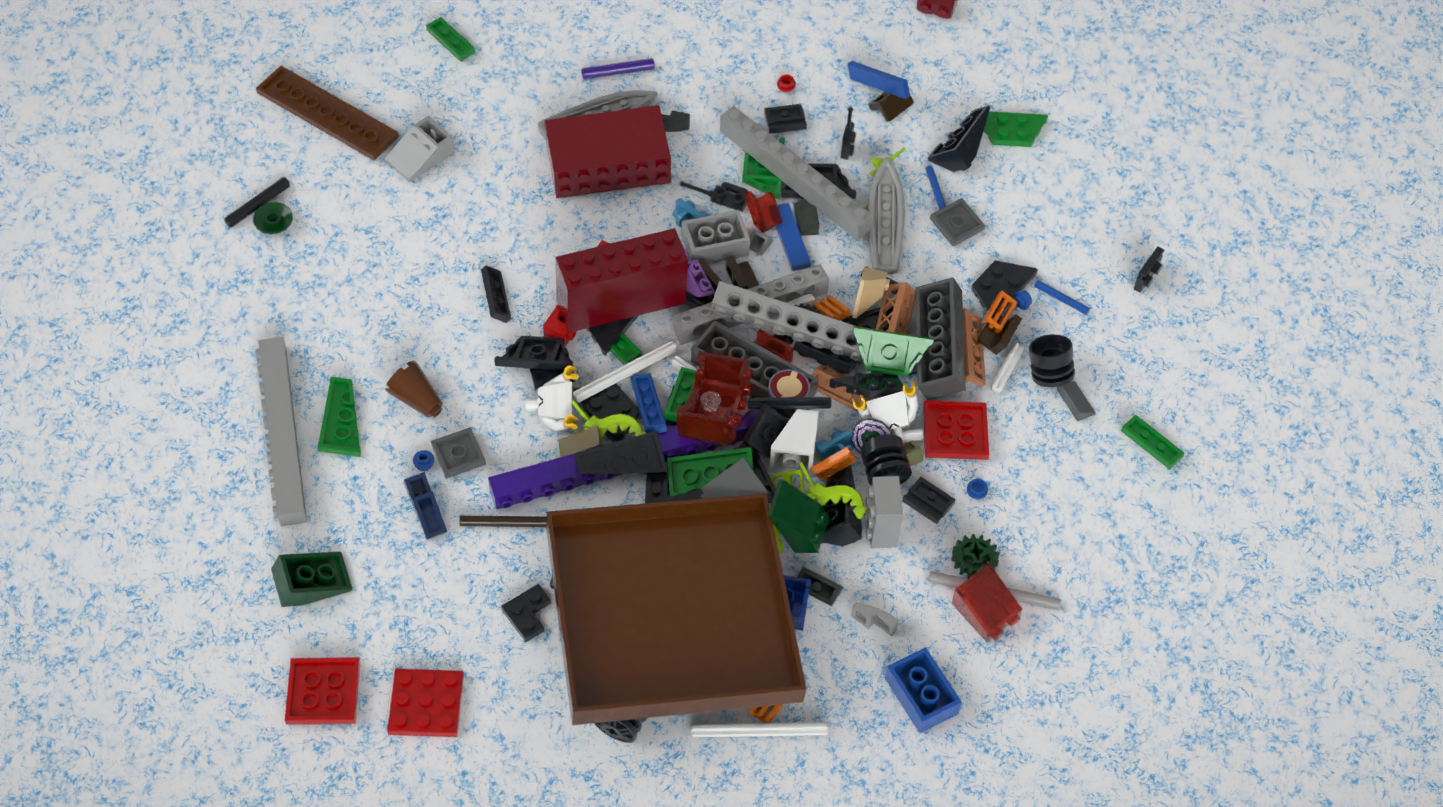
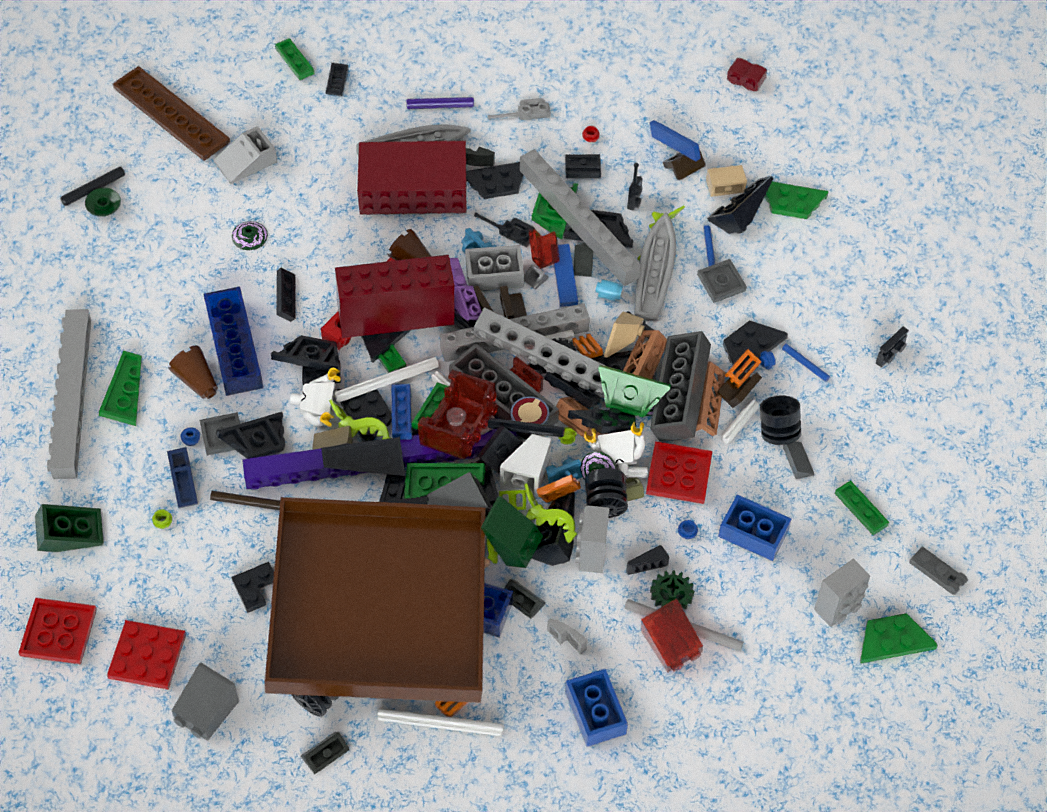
camera: 10 degrees right, 0 degrees up
black plate [902,476,956,524] -> none
none -> lime plate [152,509,173,529]
none -> dark grey slope [171,662,239,741]
none -> clear blue brick [203,286,263,396]
none -> black wing [216,411,285,459]
none -> dish [231,221,268,251]
none -> pearl dark grey slope [301,732,350,774]
none -> black slope [325,62,349,96]
none -> reddish brown cone [387,229,431,260]
none -> black wing [467,162,524,199]
none -> light grey piece [488,98,551,120]
none -> lime plate [558,427,577,445]
none -> medium azure brick [595,279,623,301]
none -> black slope [626,545,669,575]
none -> tan brick [706,165,747,197]
none -> blue brick [718,494,792,561]
none -> light grey brick [814,558,870,627]
none -> green wing [860,613,938,664]
none -> dark grey plate [909,546,968,595]

